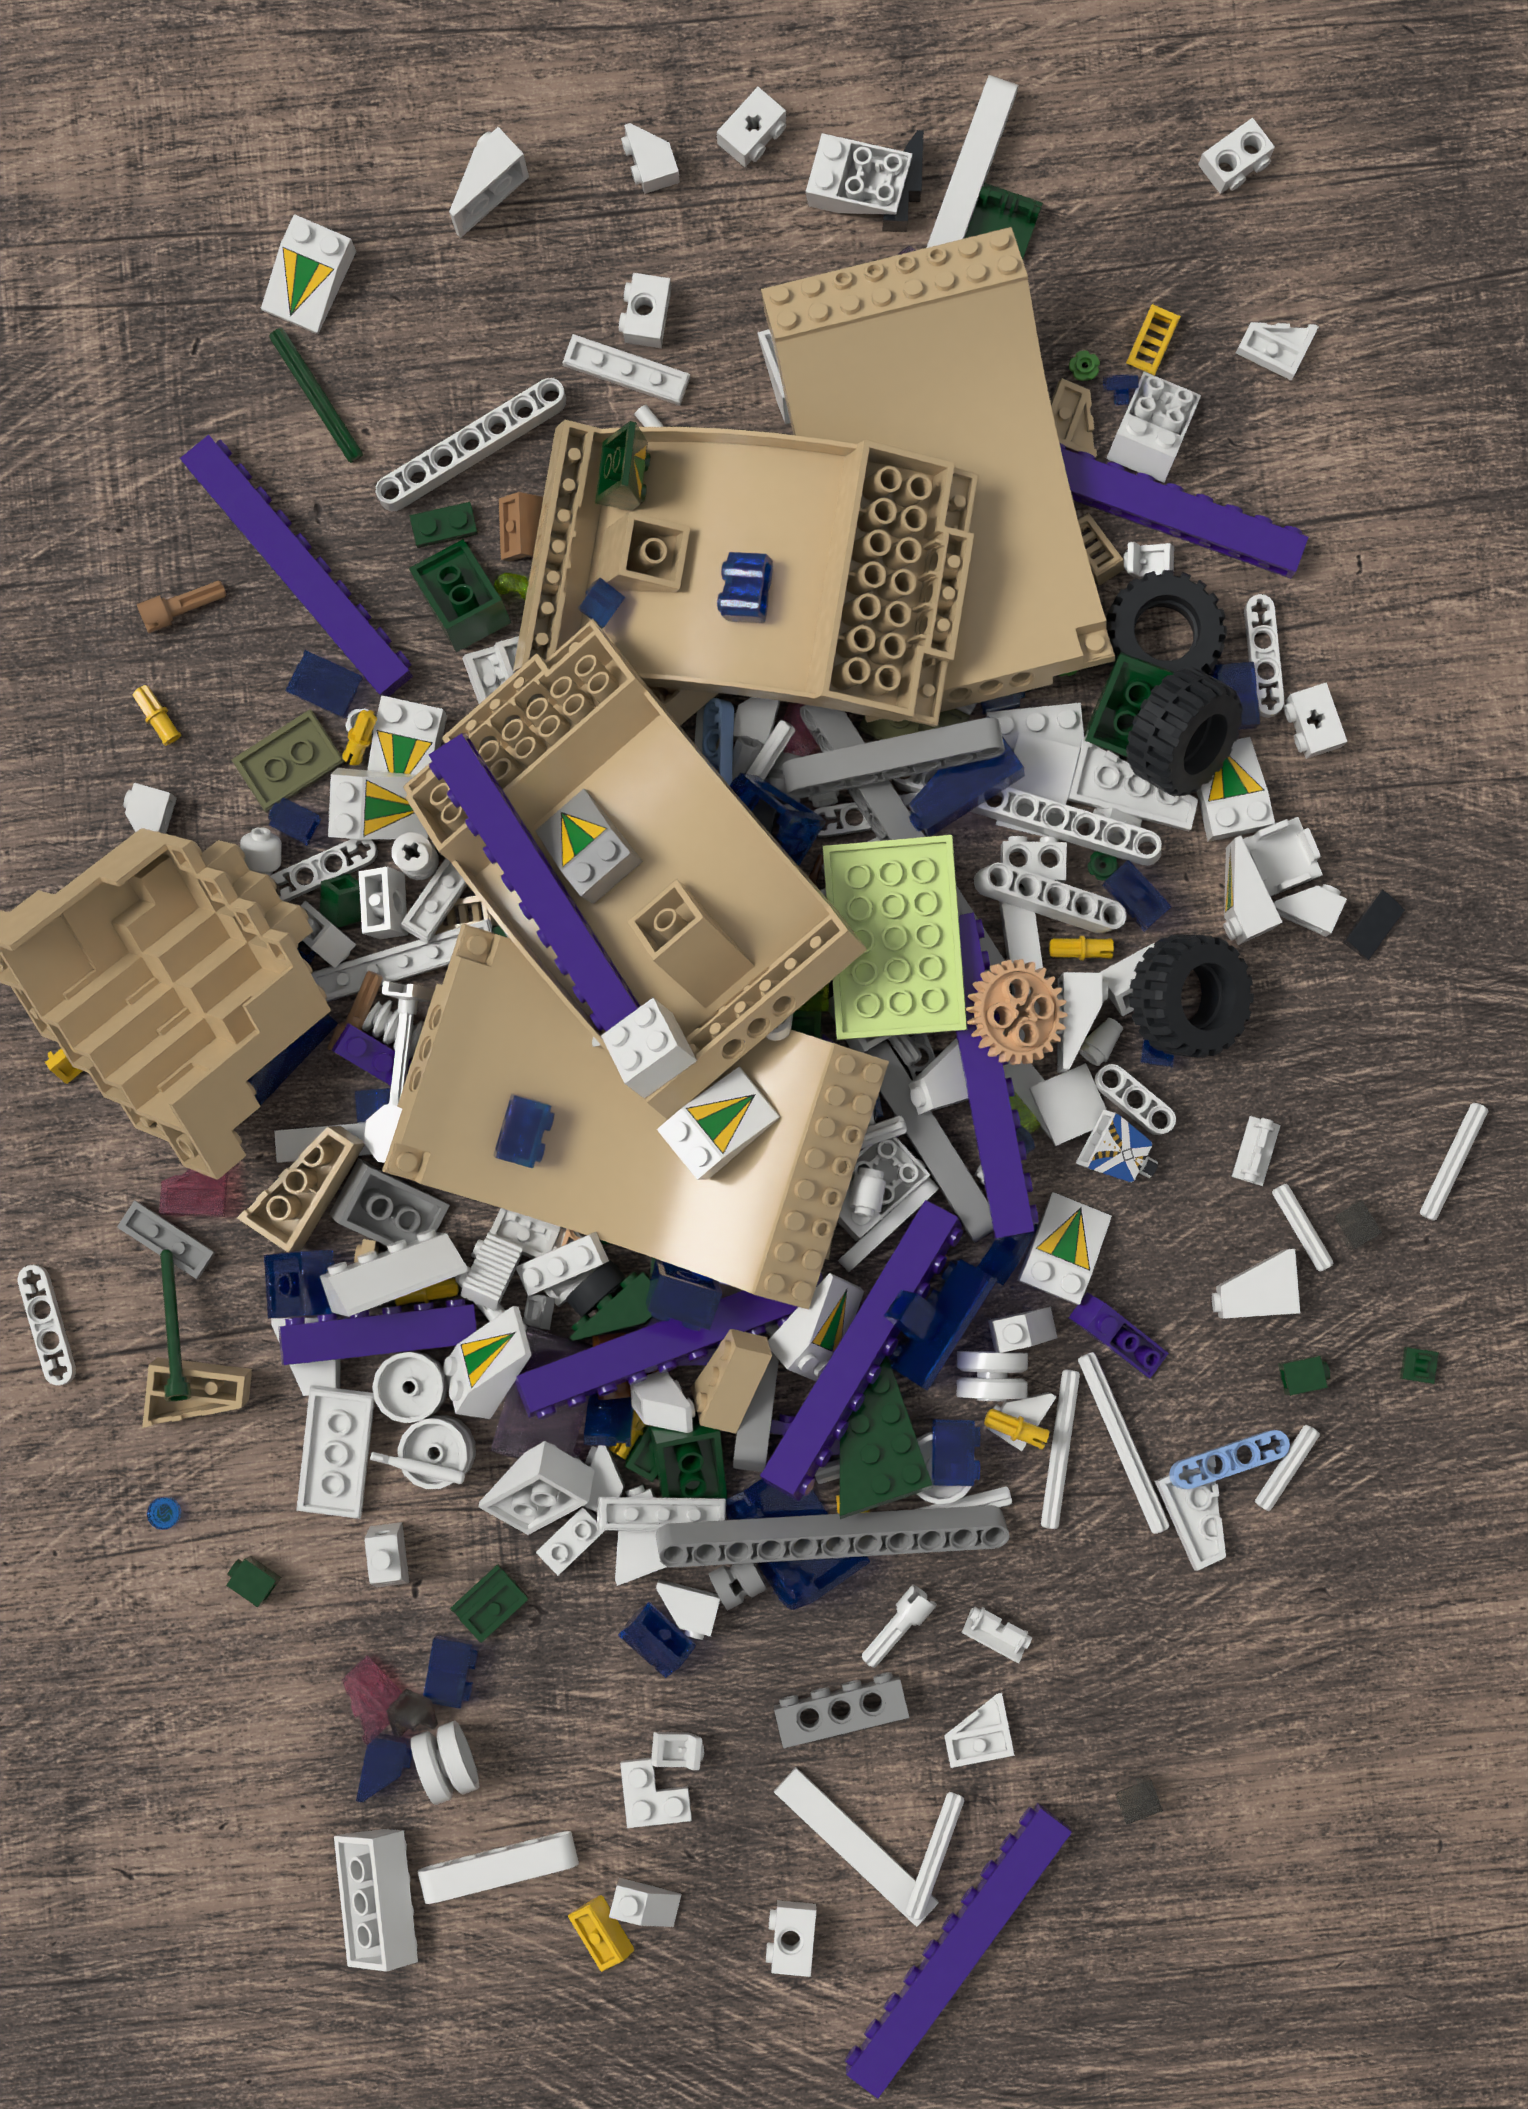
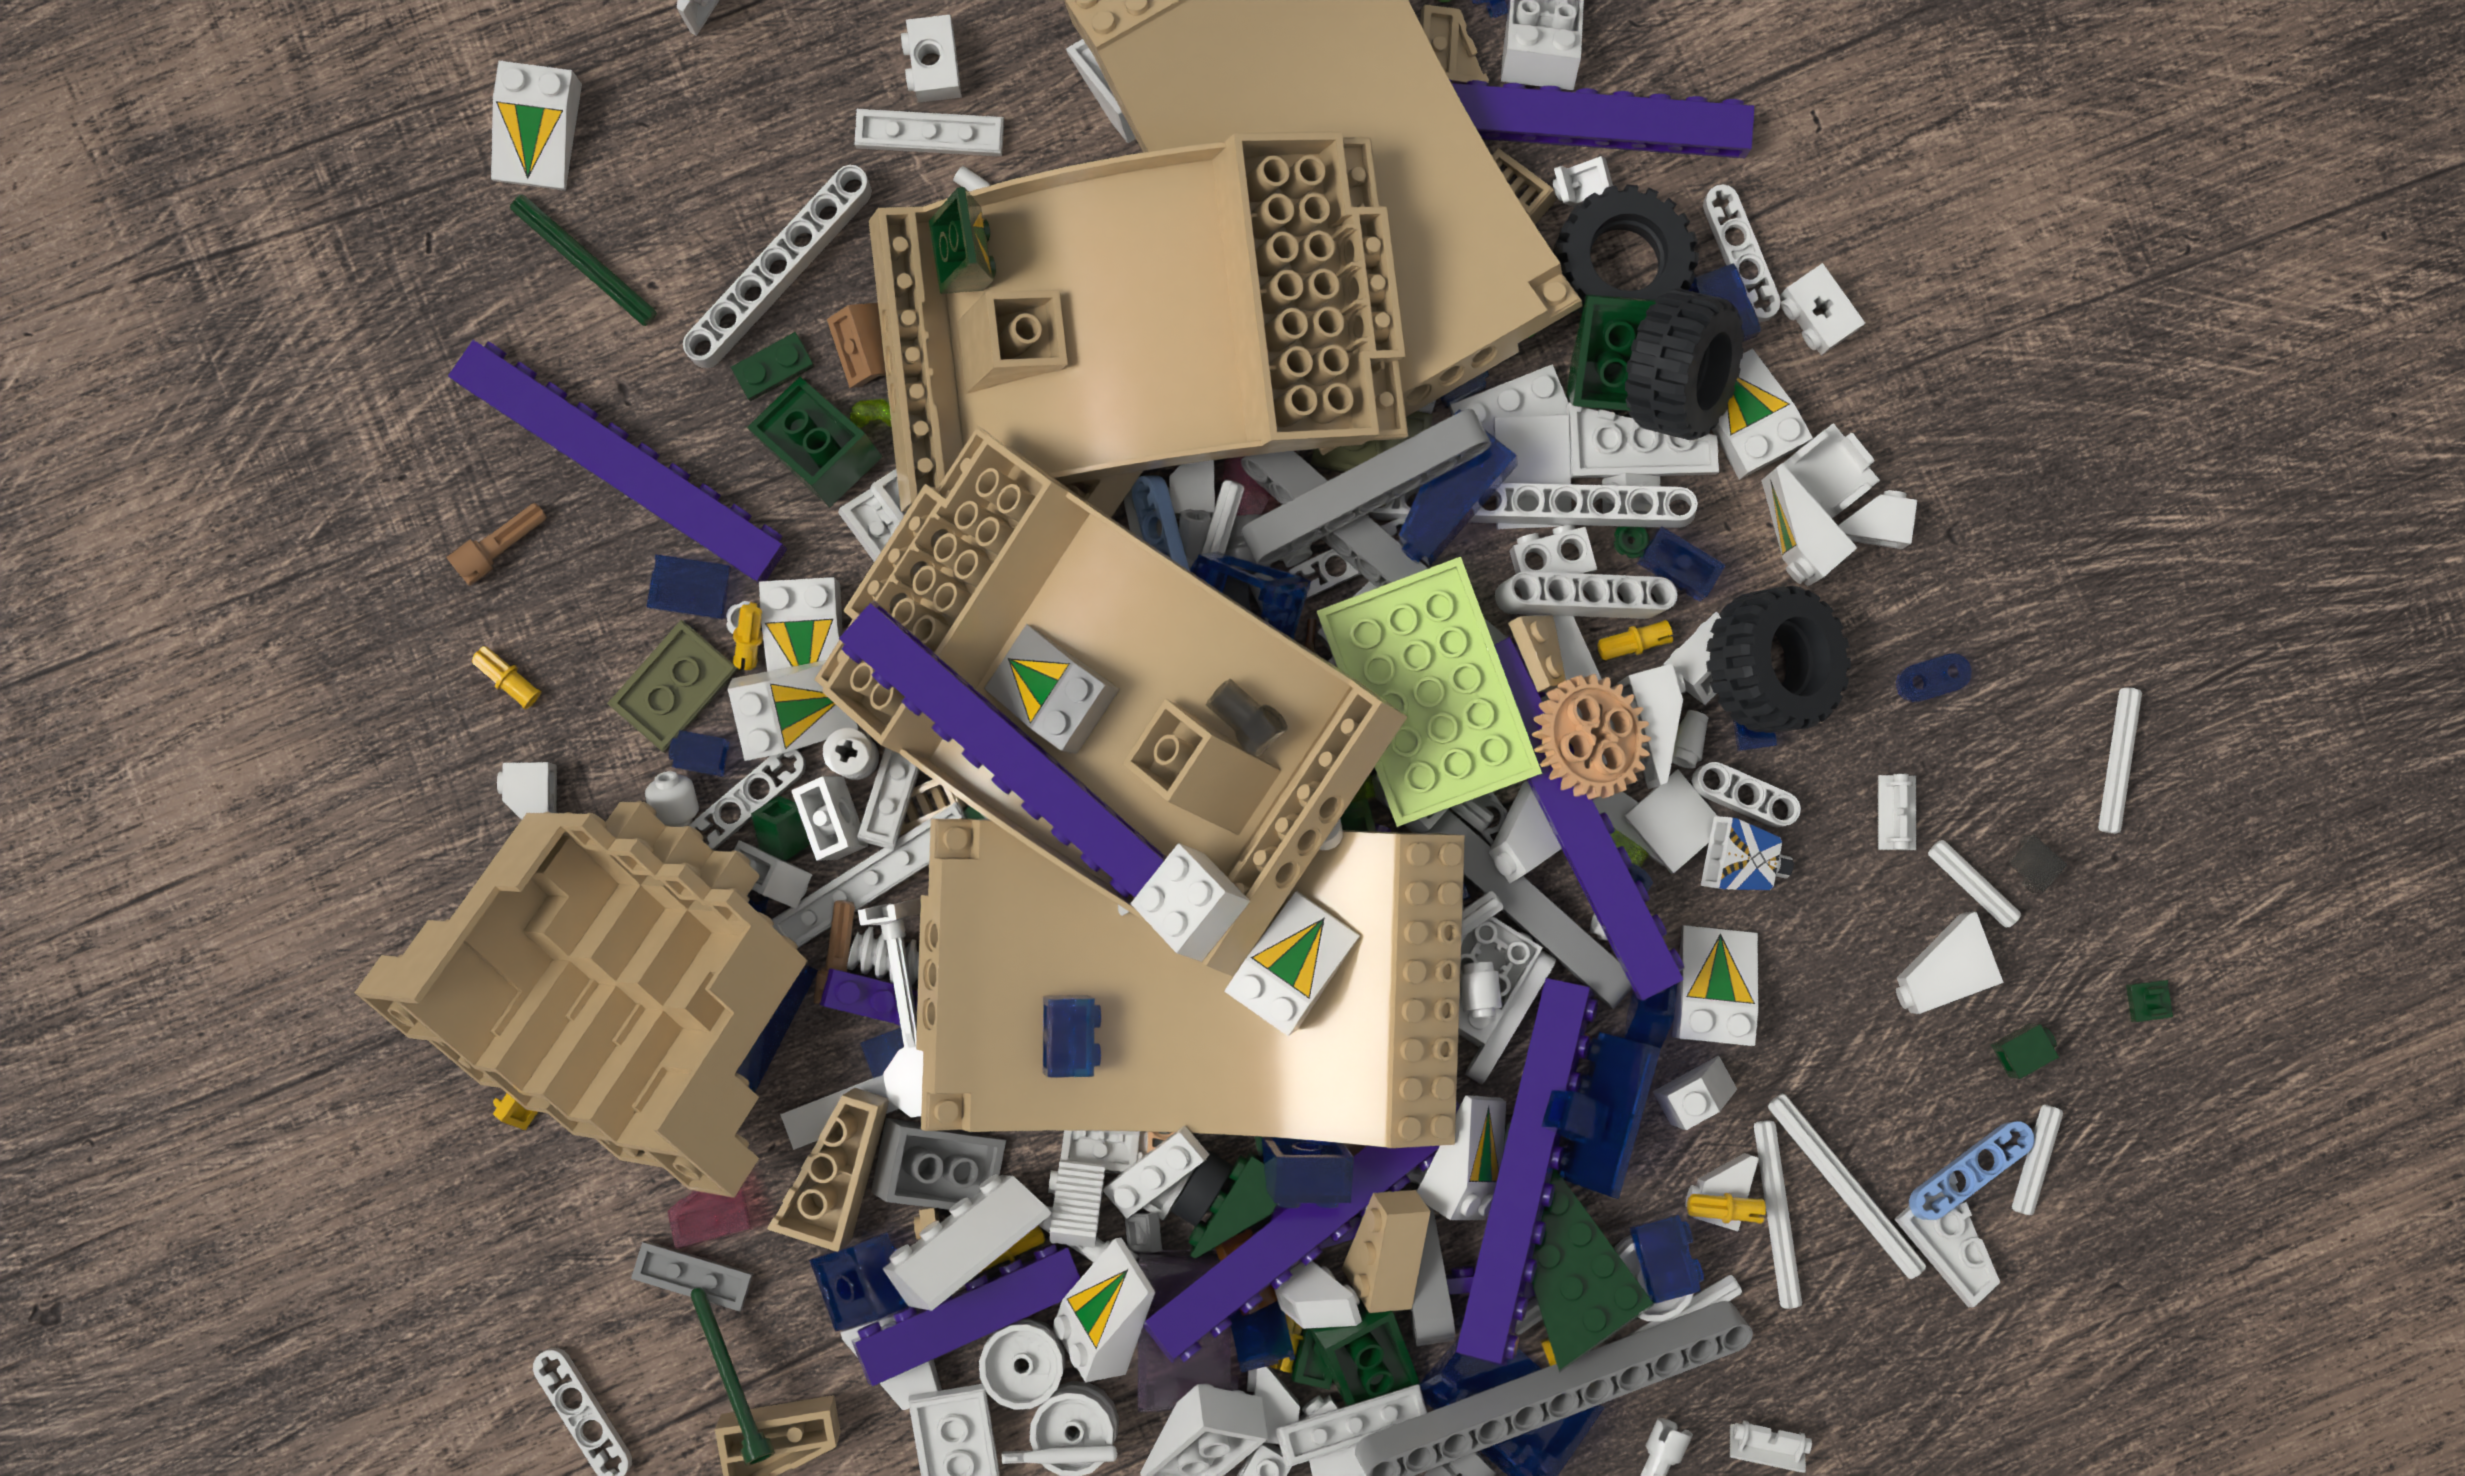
camera: 30 degrees left, 0 degrees up
clear blue panel [578,578,625,629] -> none
clear blue brick [717,552,773,623] -> none
white wheel [957,1351,1028,1401] -> none
dark purple slope [1068,1292,1169,1379] -> none
black slope [1342,889,1405,961] -> none
none -> clear smoke piece [1206,678,1288,756]
none -> tan wing [1508,615,1566,692]
none -> clear blue plate [1896,653,1972,702]

